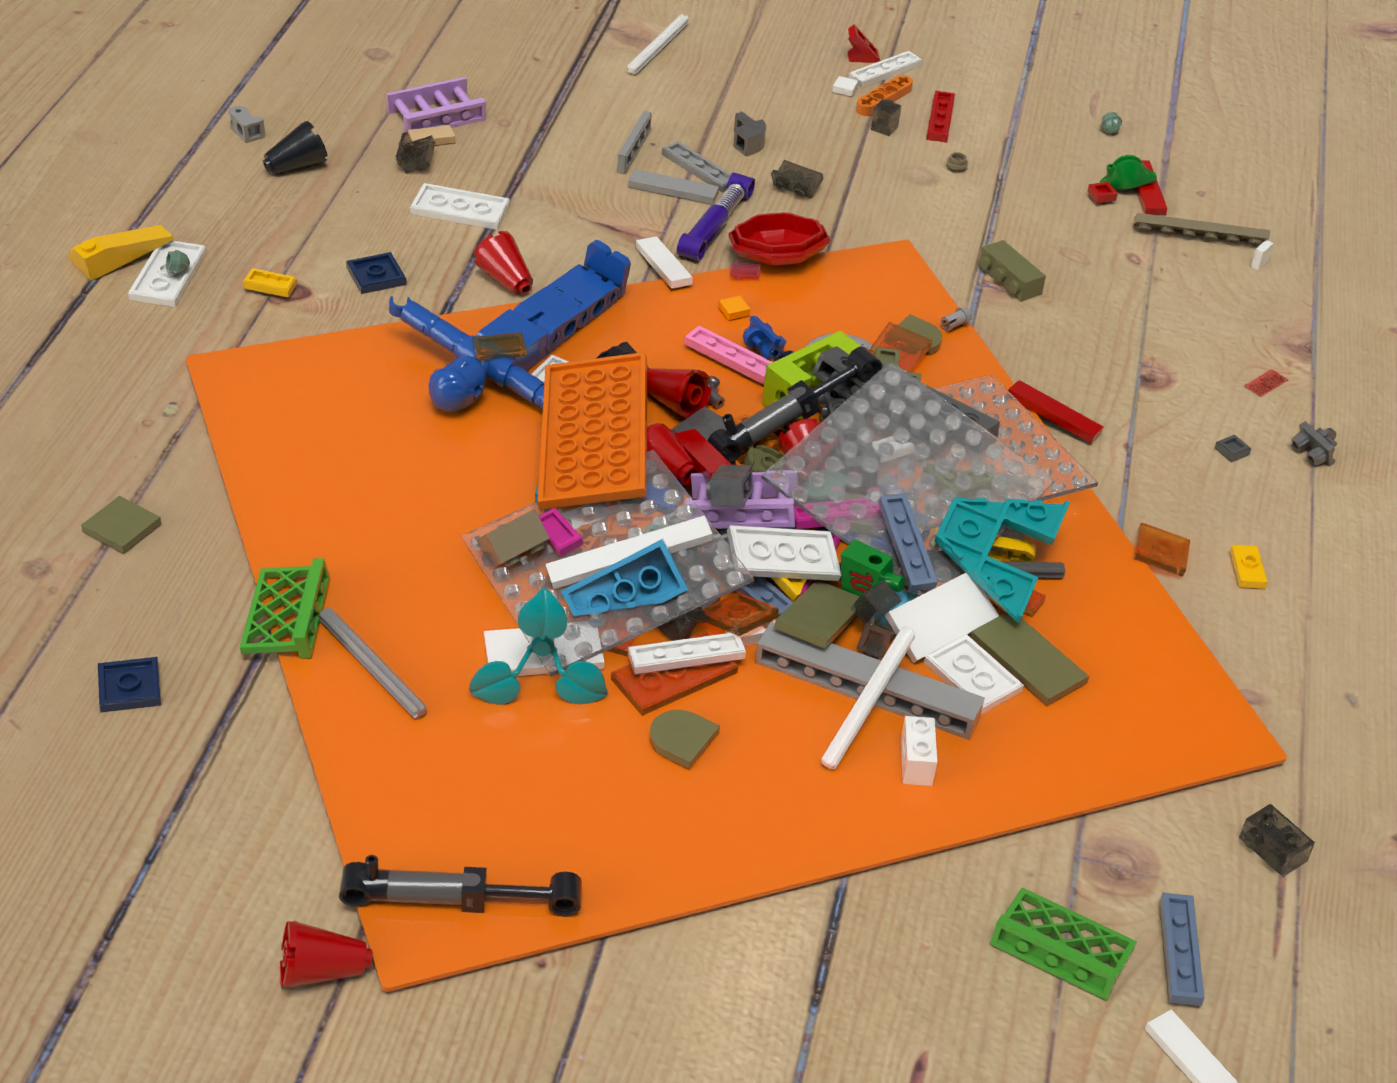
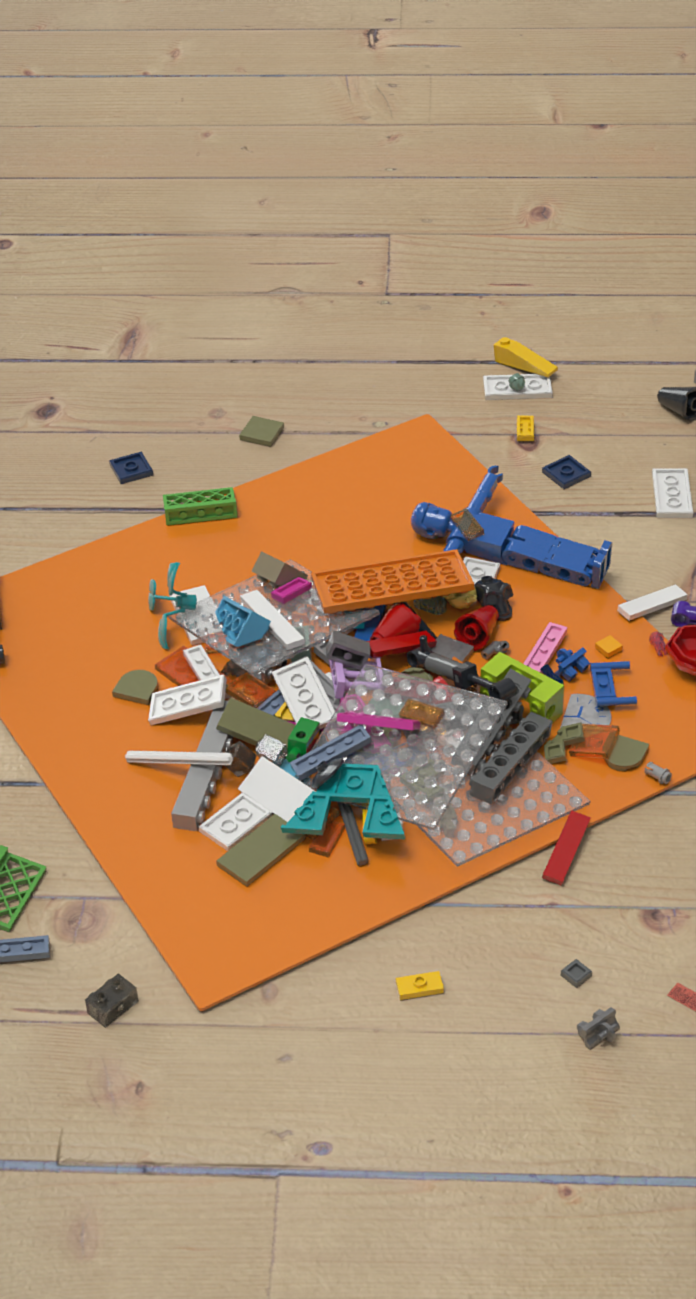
camera: 85 degrees right, 0 degrees up
light grey axle [319,607,427,719] -> none
red cone [473,231,533,295] -> none
white brick [901,716,937,786] -> none
clear orange tile [1132,522,1190,577] -> none
none -> white tile [148,675,227,725]
none -> black dish [311,758,344,788]
none -> dark pink tile [337,712,420,730]
none -> clear orange tile [399,699,445,729]
none -> blue plate [590,661,637,706]

